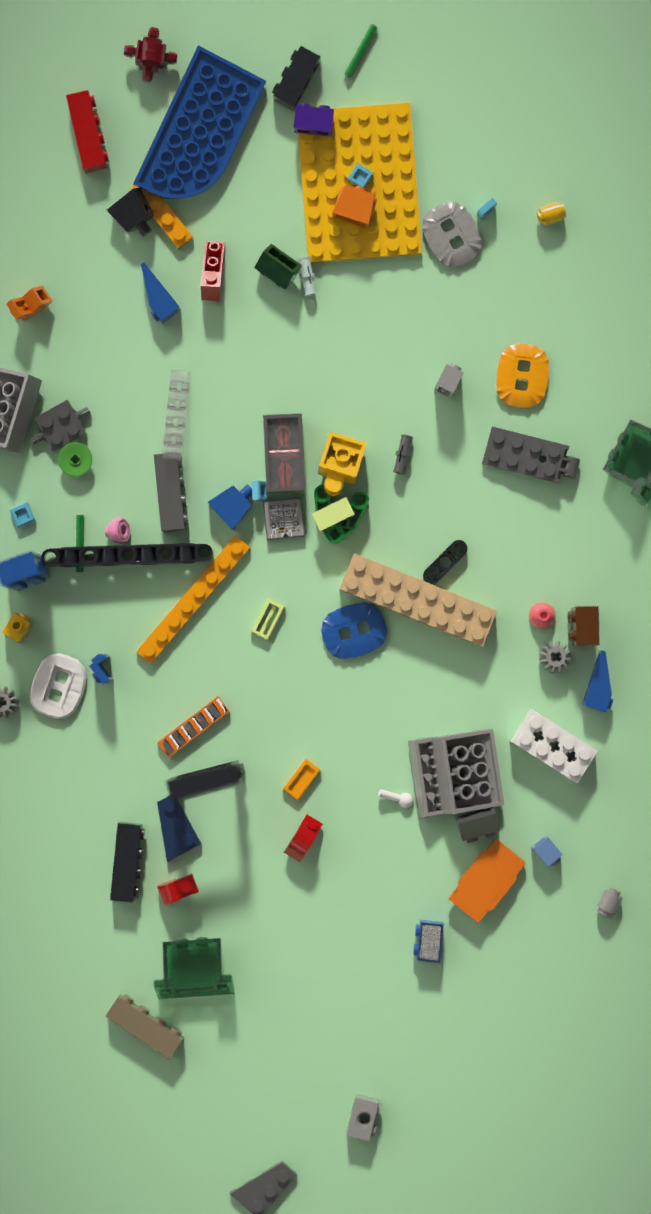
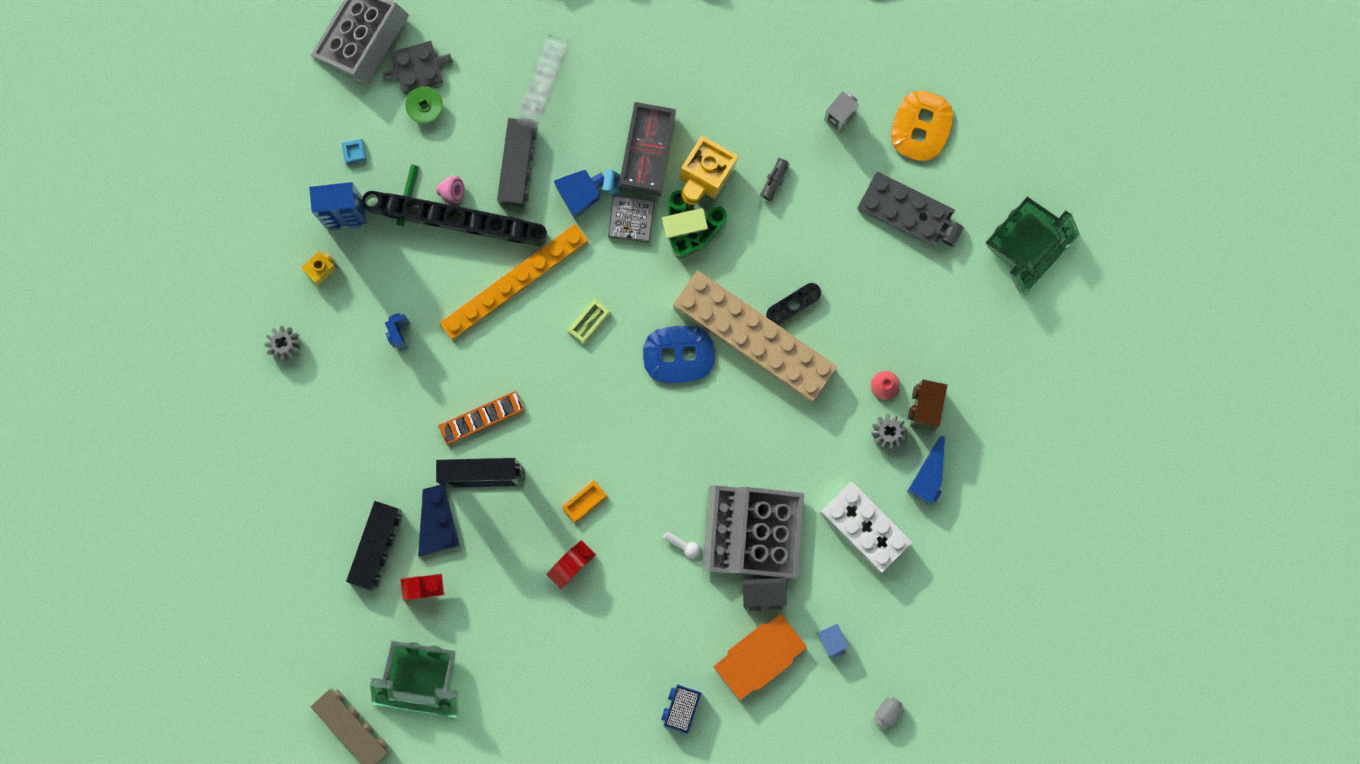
camera: 15 degrees right, 5 degrees down
white piece [30,653,87,719] -> none

